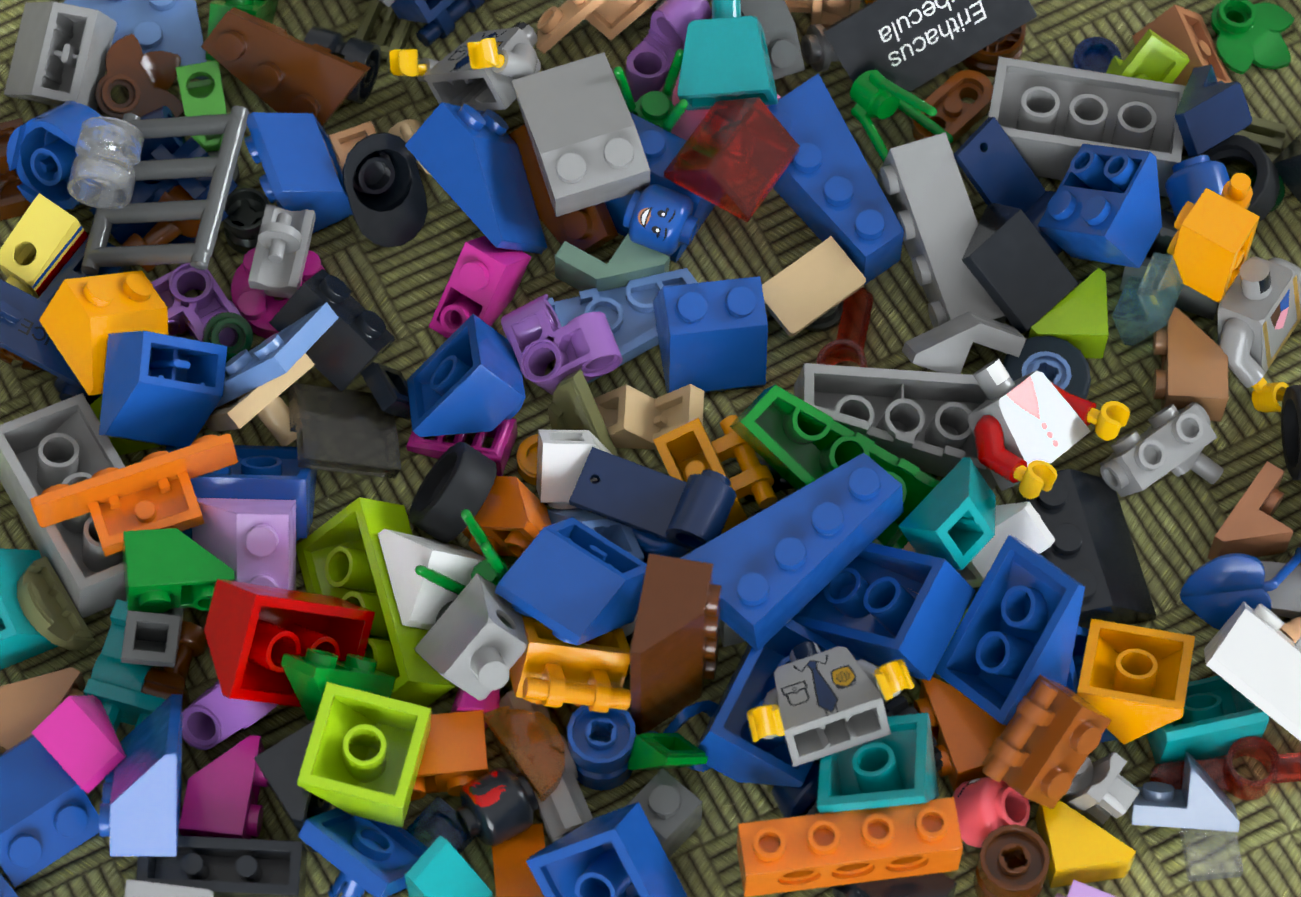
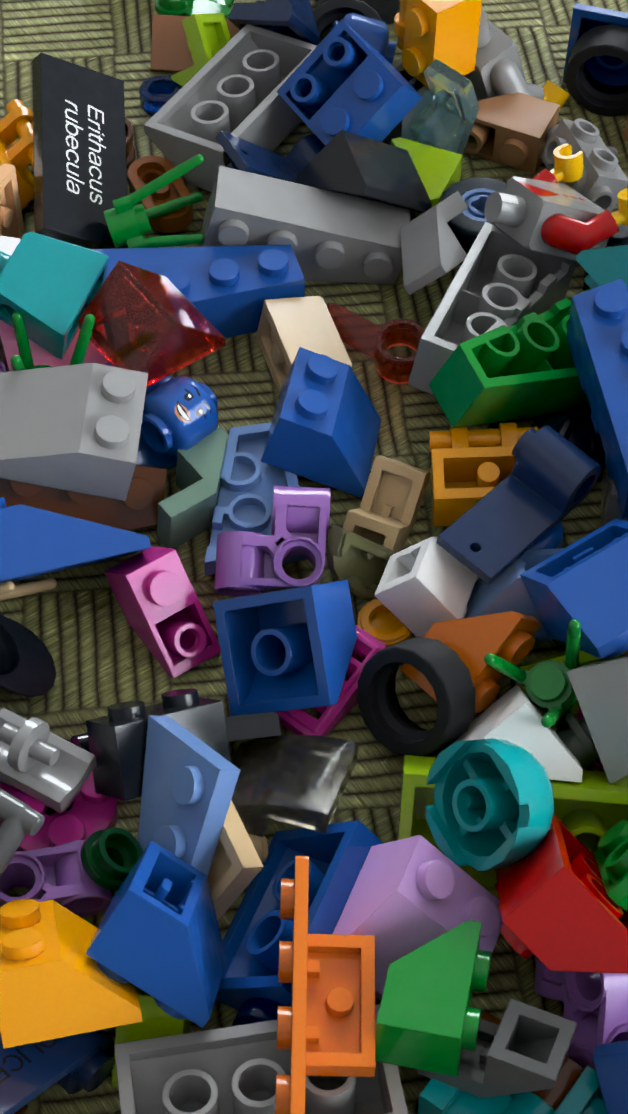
camera: 70 degrees left, 10 degrees down
none -> teal cylinder [425,738,555,871]

